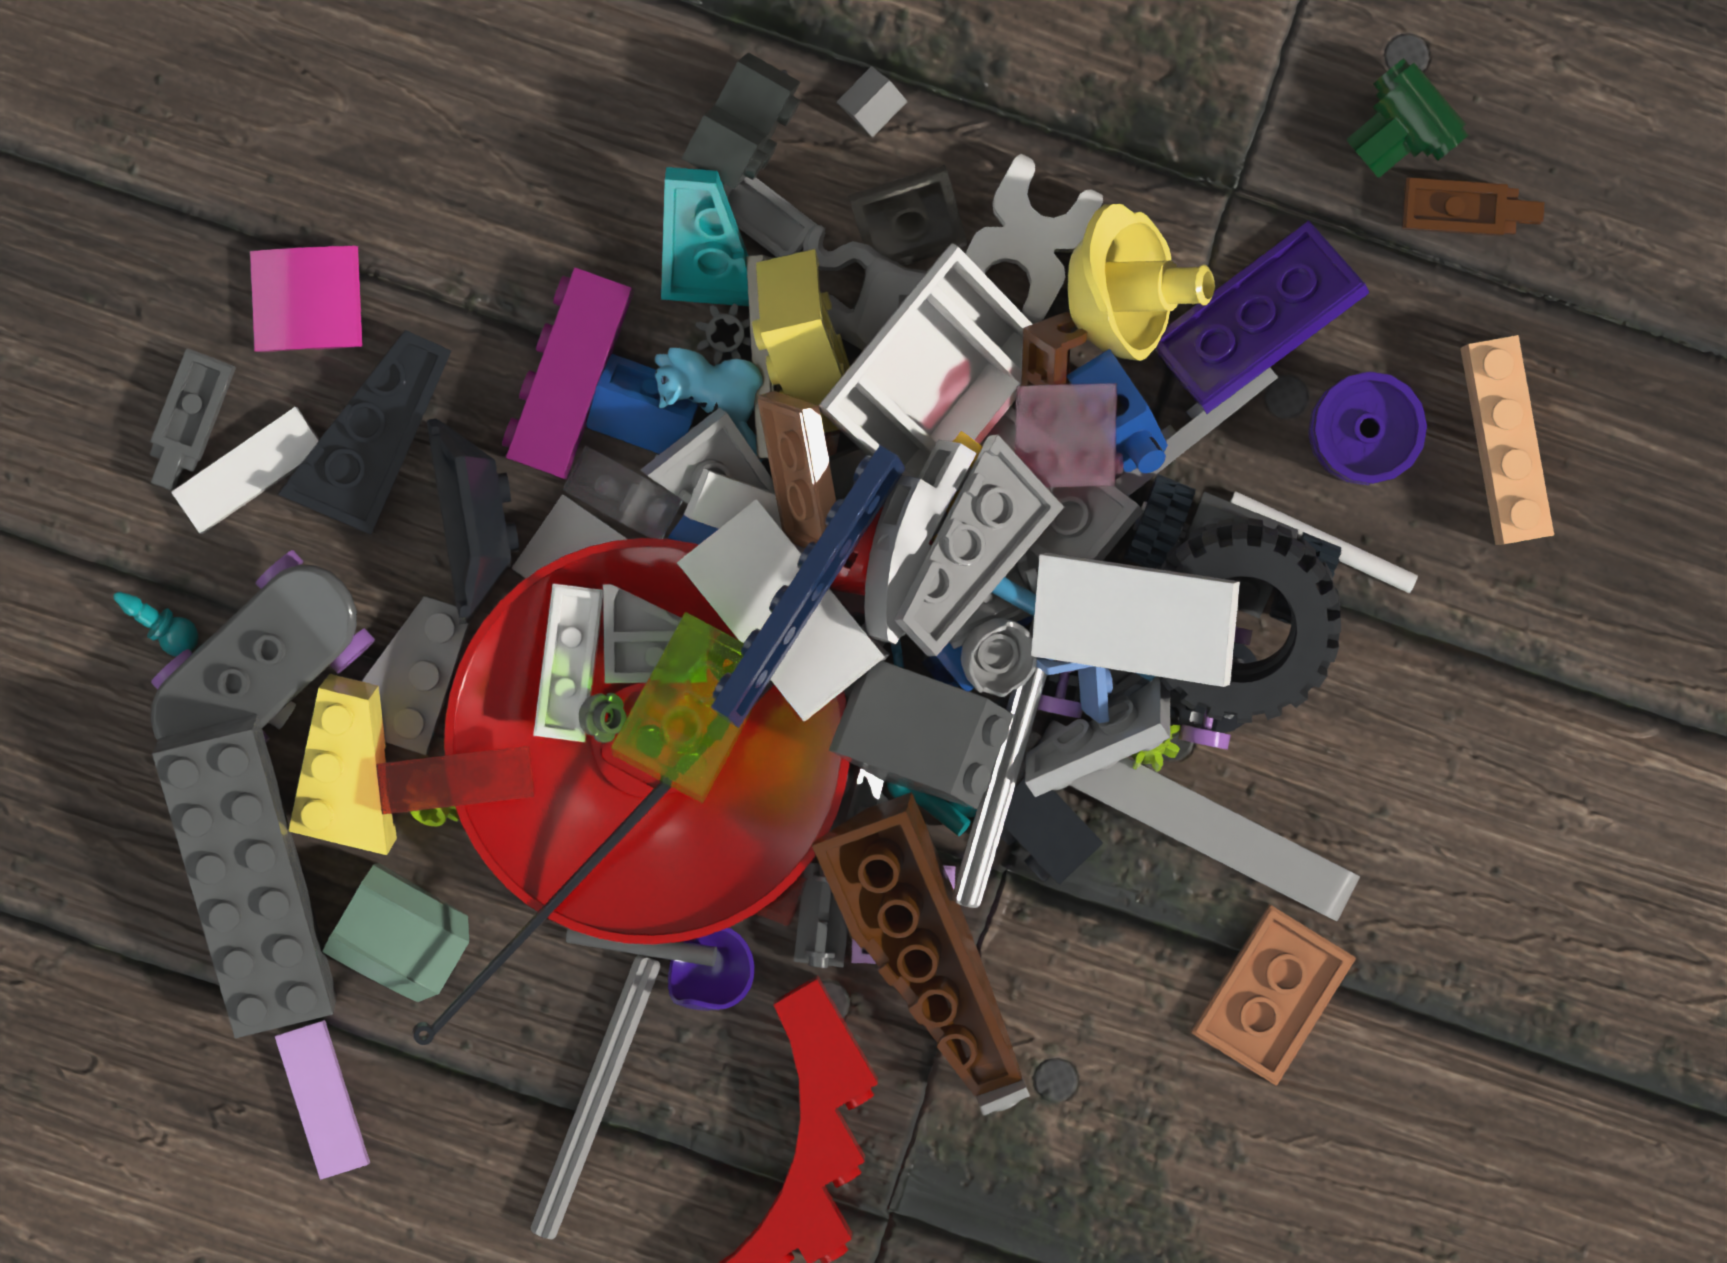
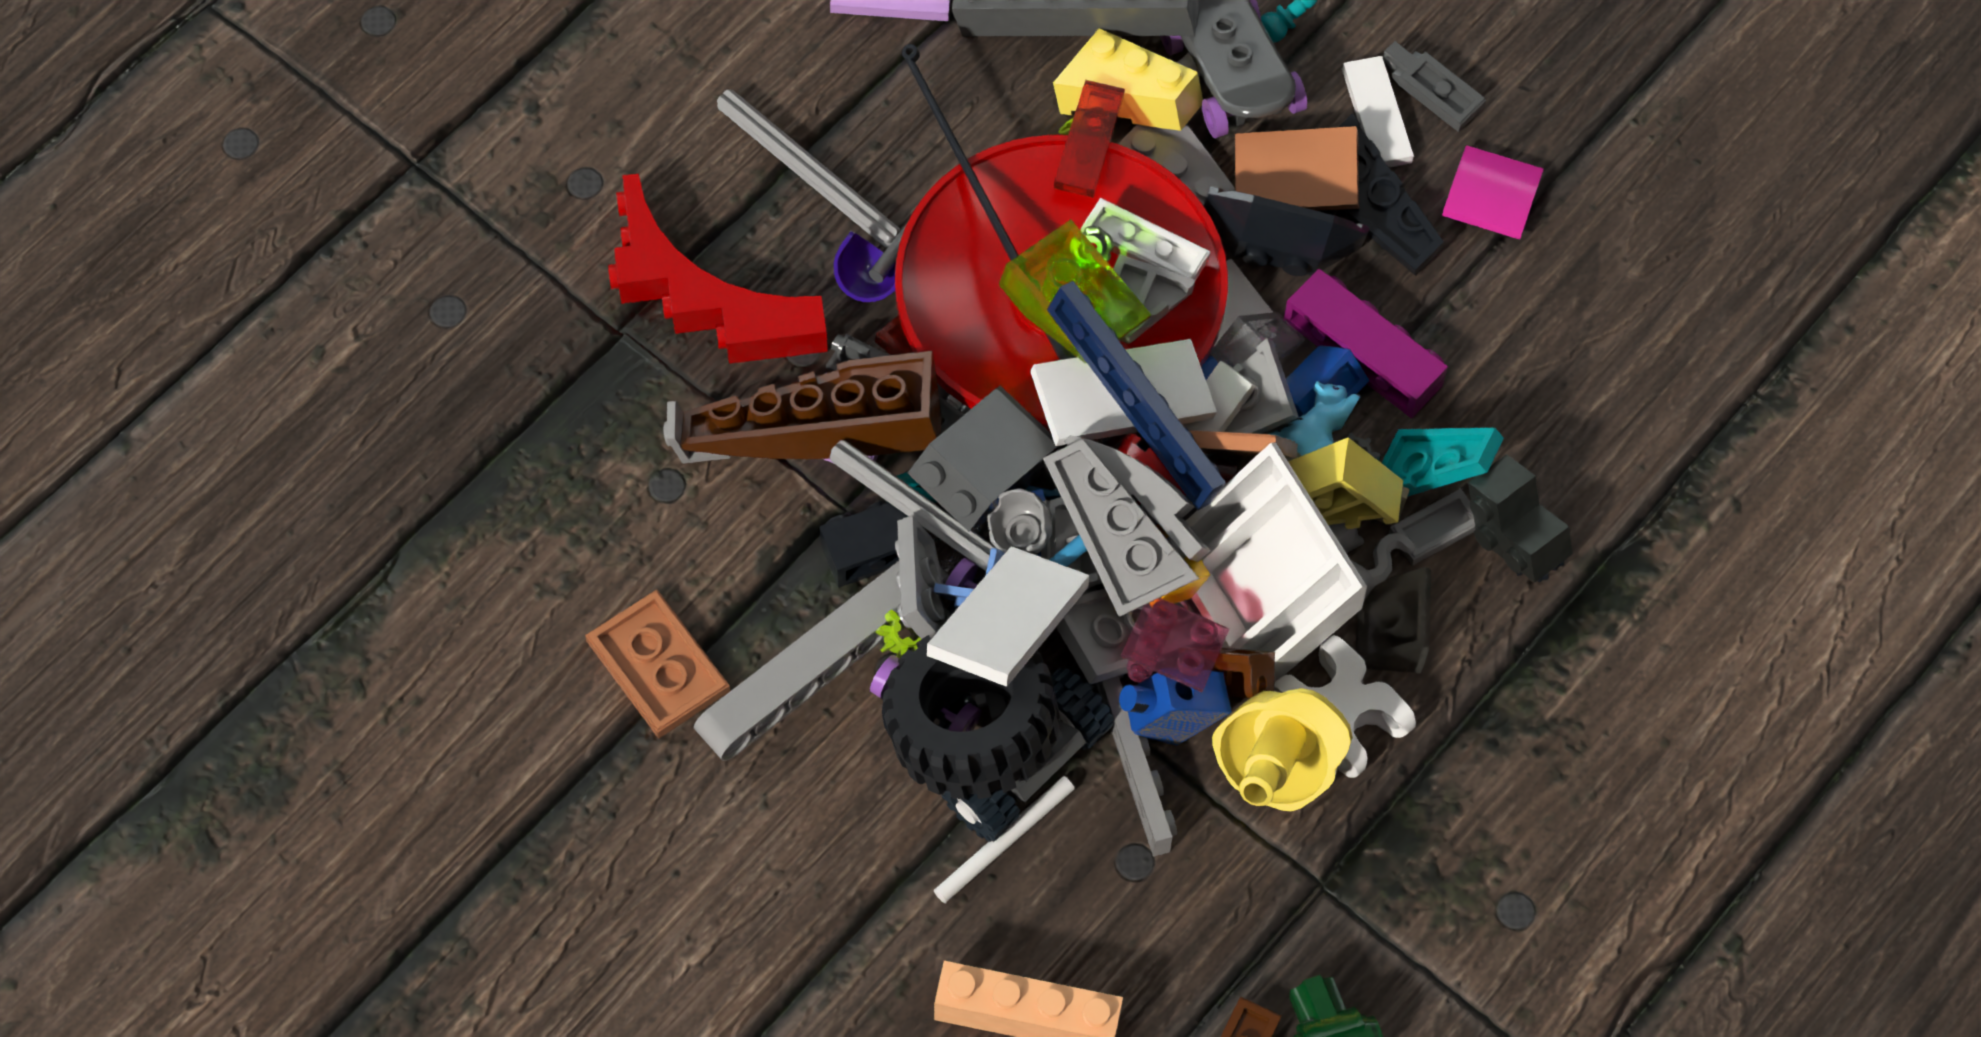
camera: 115 degrees right, 25 degrees down
sand green slope [322,863,469,1002] -> none
light grey slope [836,66,907,138] -> none
dark purple tile [1153,221,1369,414] -> none
dark purple wheel [1308,371,1427,485] -> none
none -> nougat tile [1235,126,1359,211]

